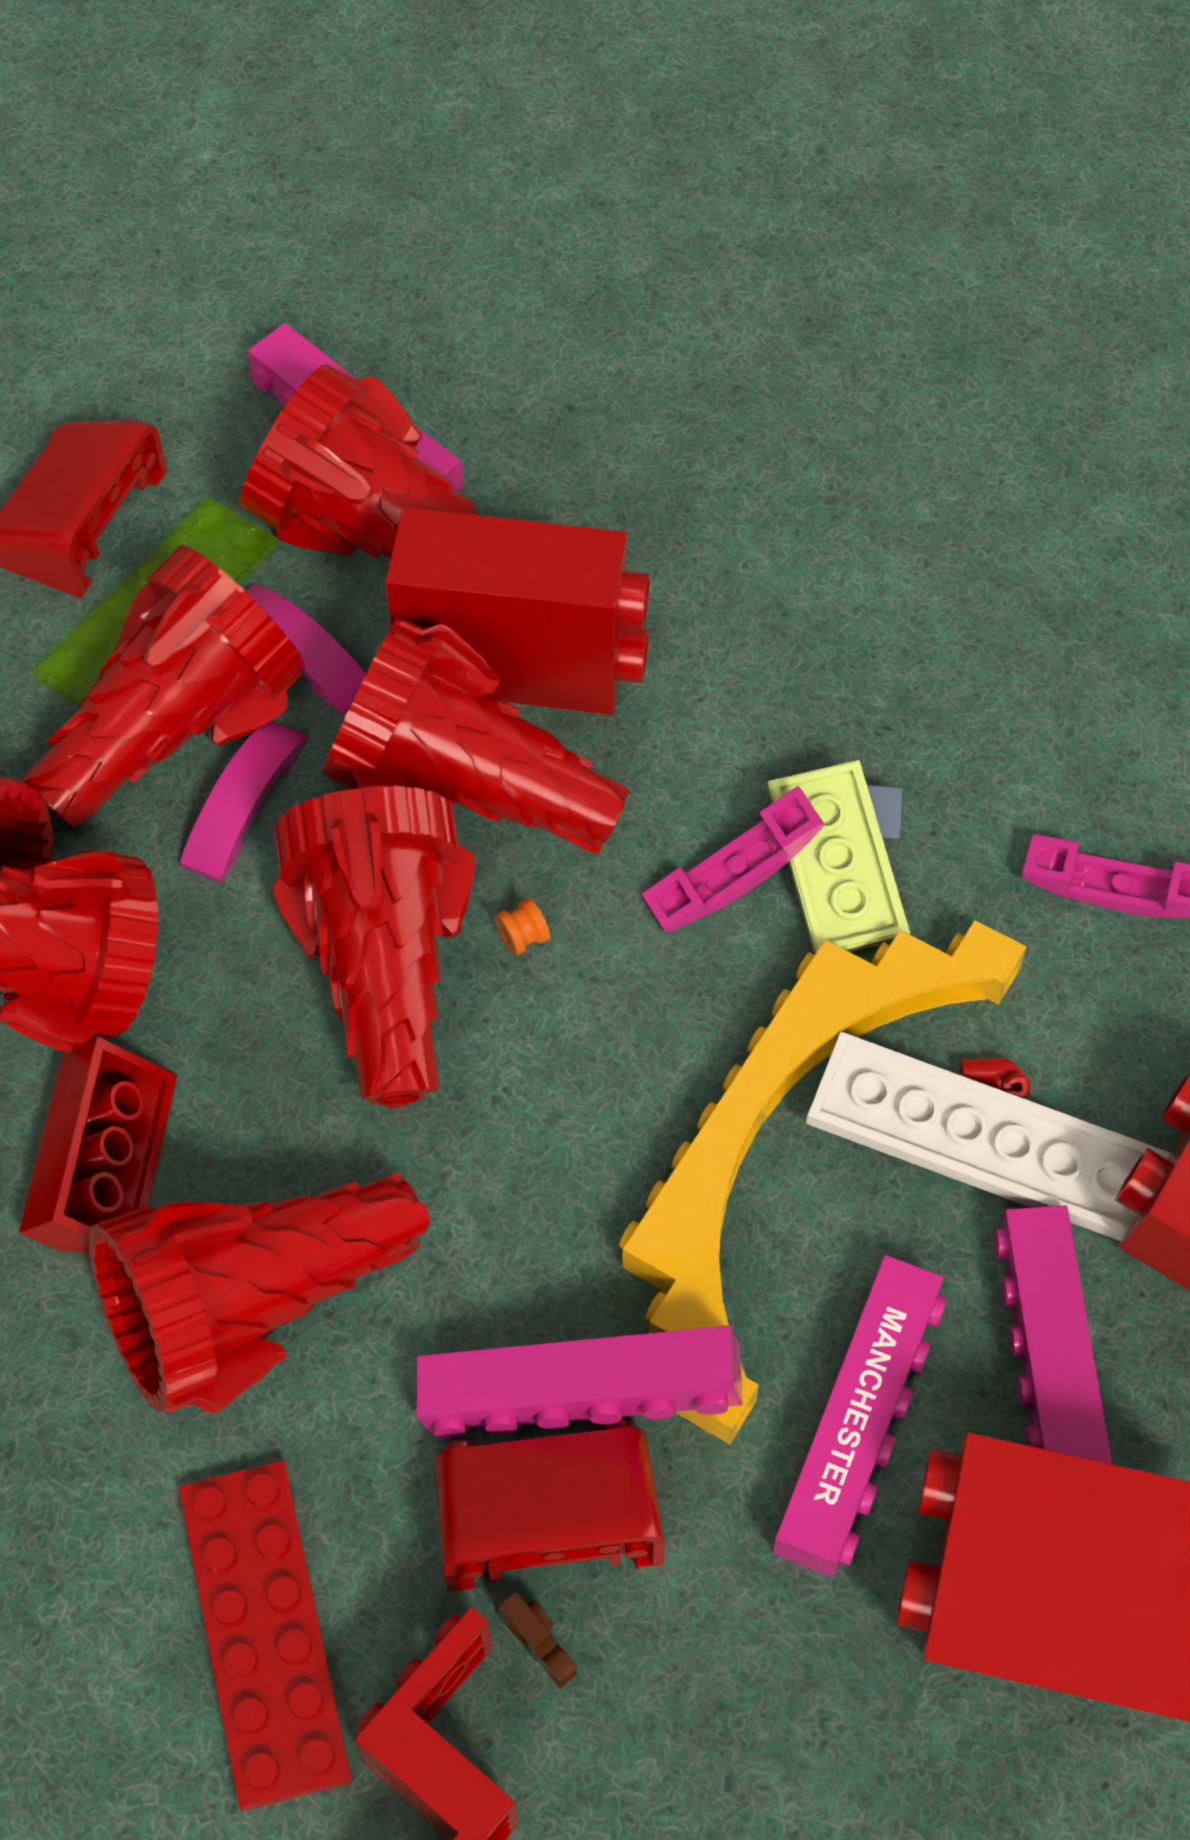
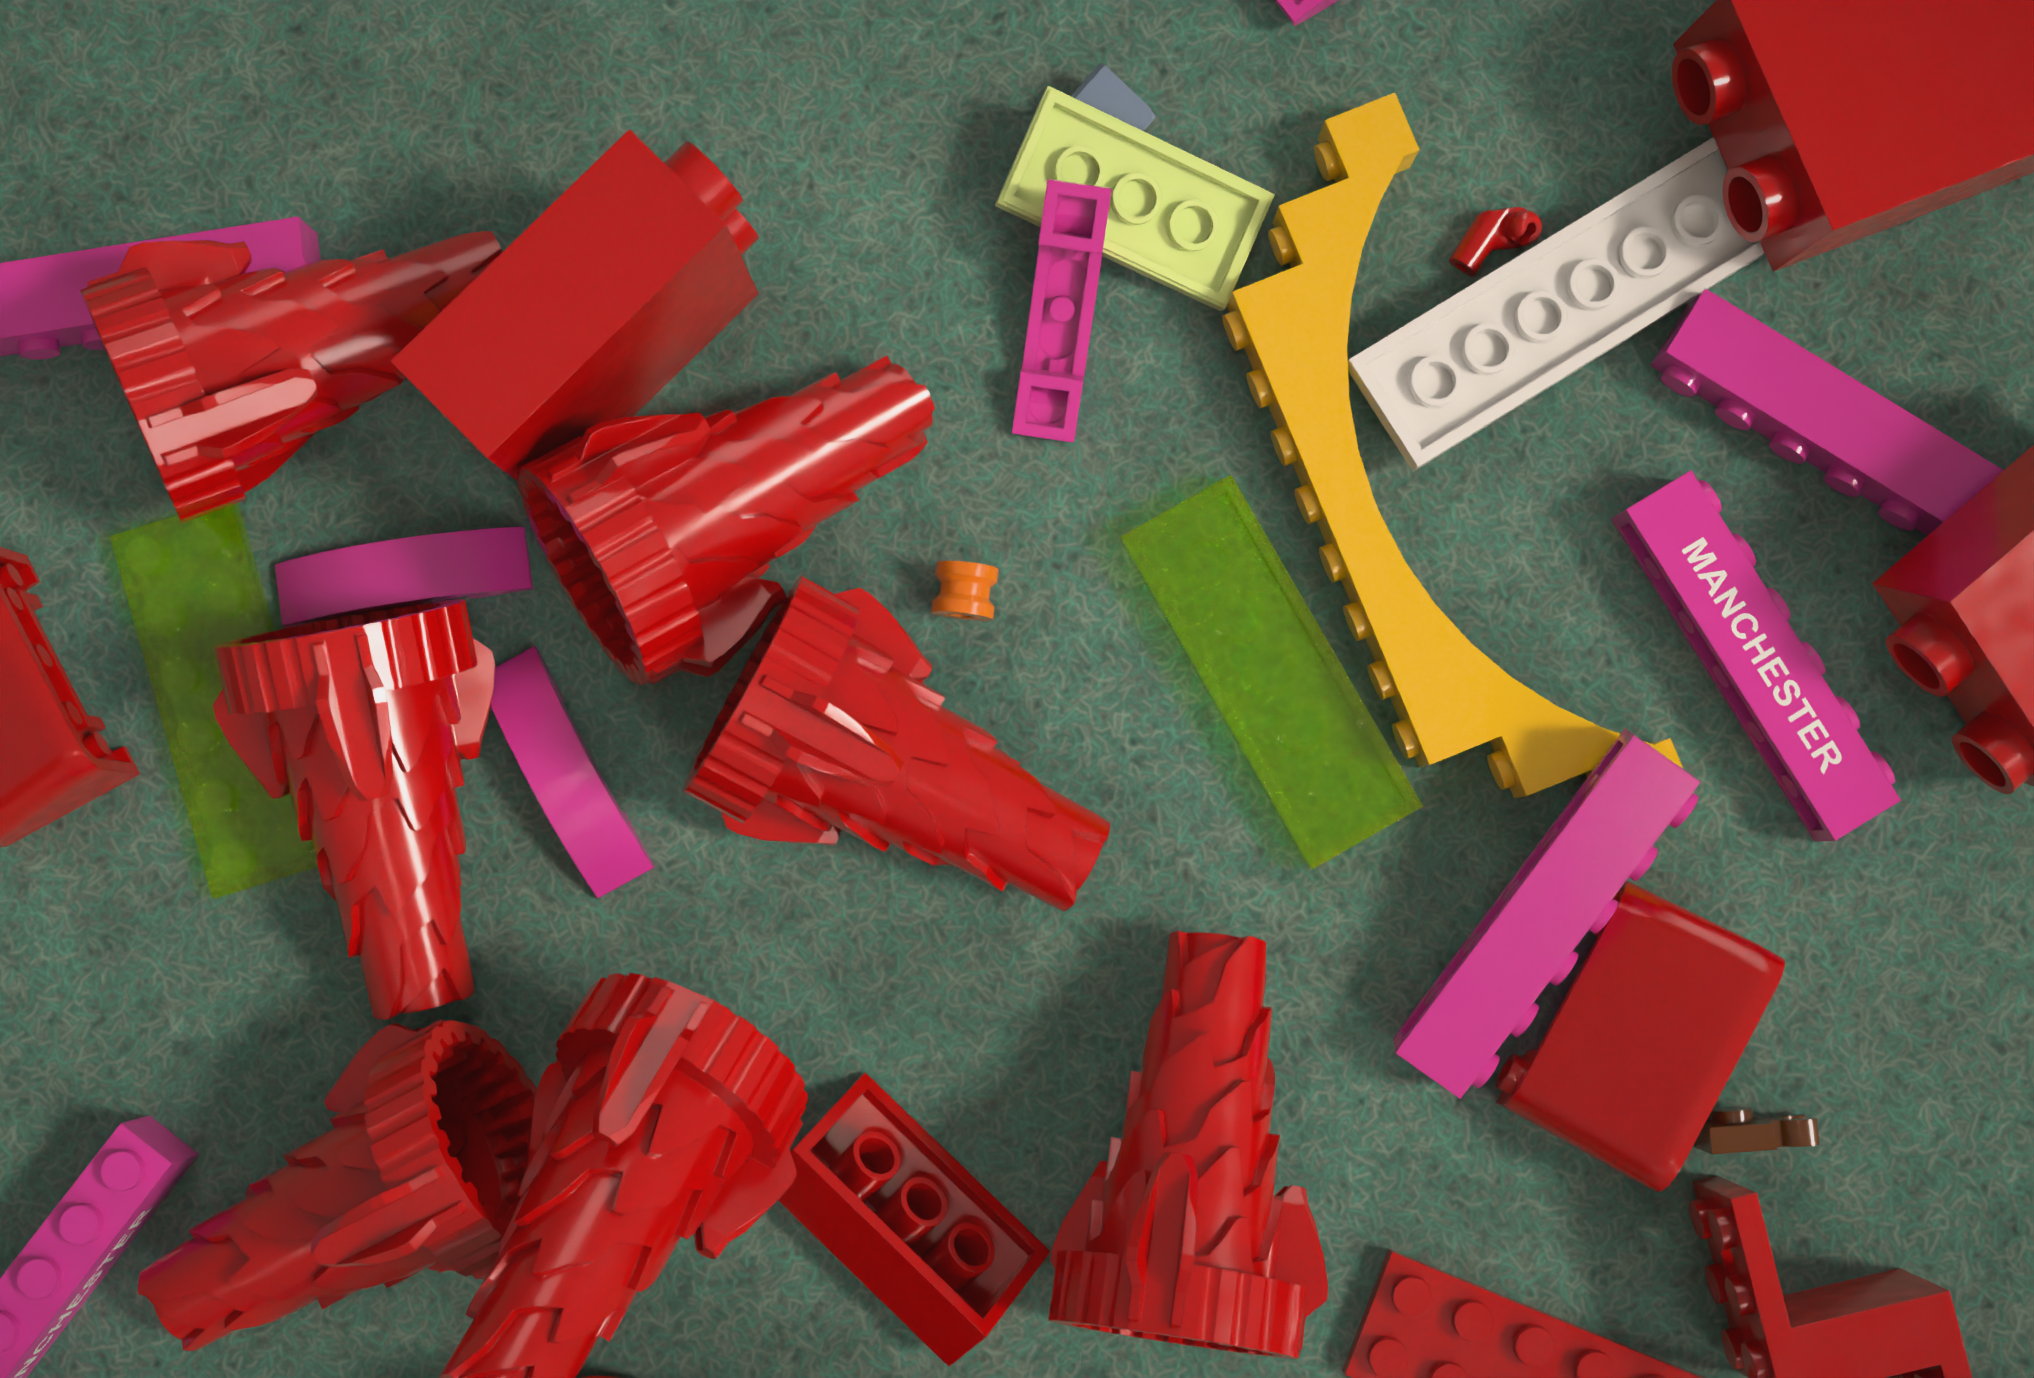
camera: 50 degrees left, 25 degrees up
none -> clear neon green plate [1120,475,1423,870]

